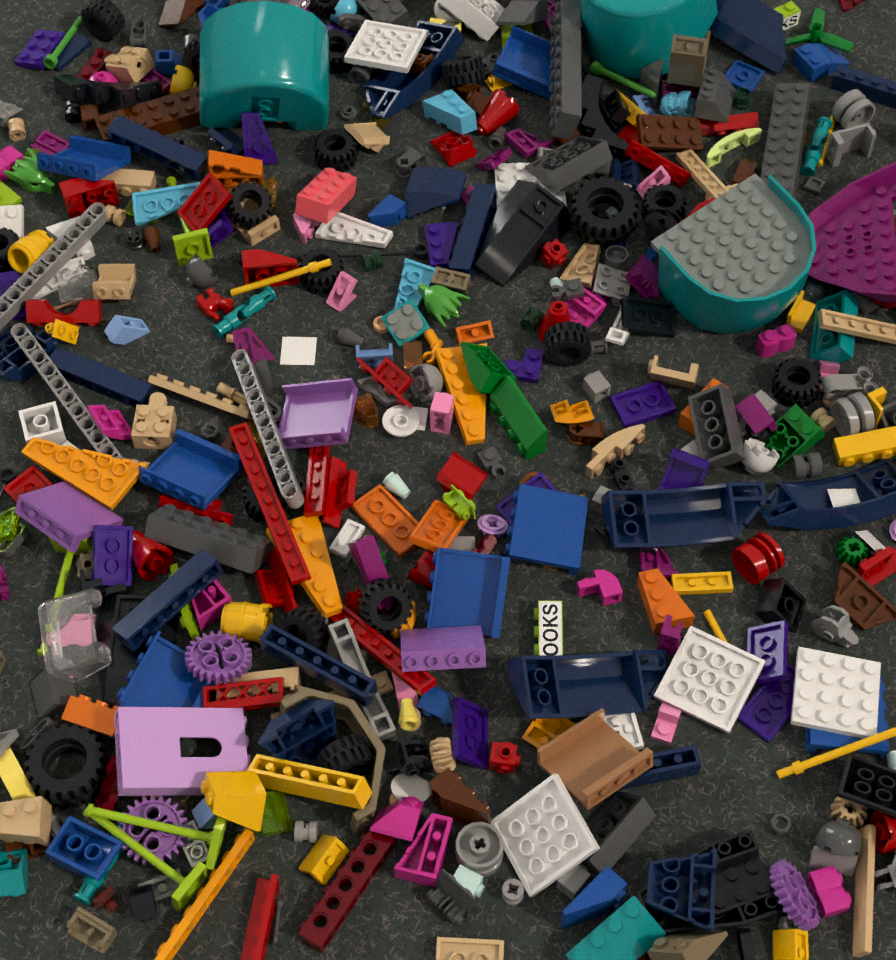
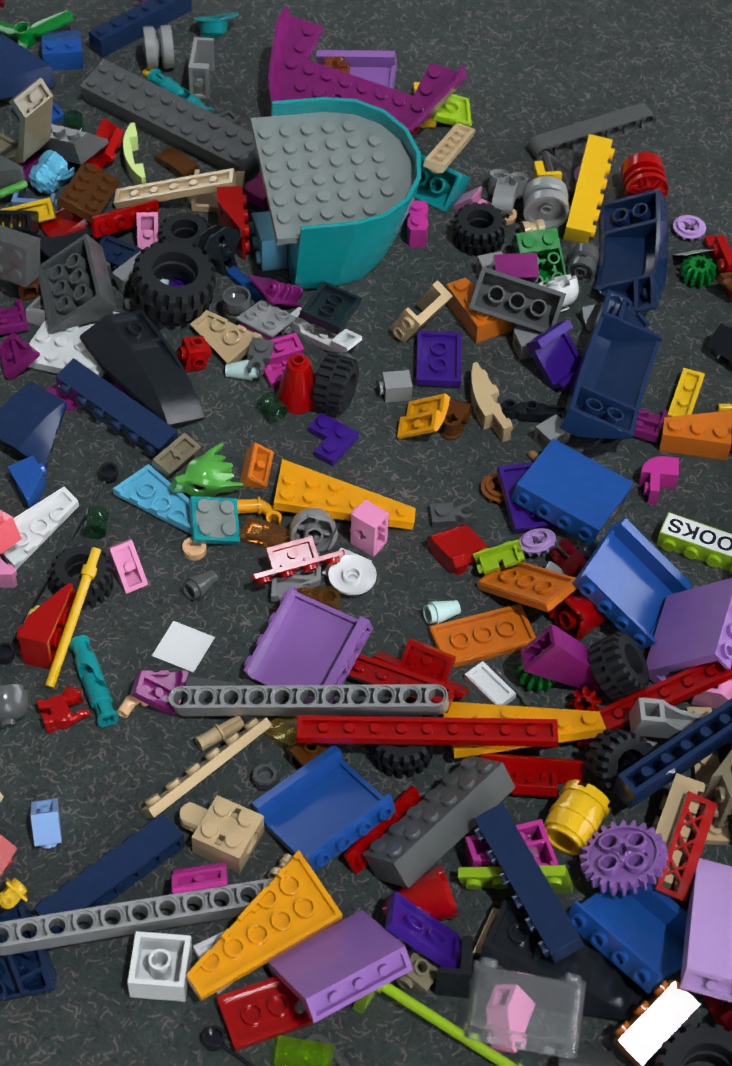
camera: 70 degrees left, 5 degrees down
medium blue hinge [356,343,393,368] -> none
dark purple wing [424,221,459,268] -> none
green slope [460,341,517,394] -> none
green slope [488,376,547,460] -> none
red wheel [731,532,785,585] -> none
white sticker [827,488,860,507] -> none

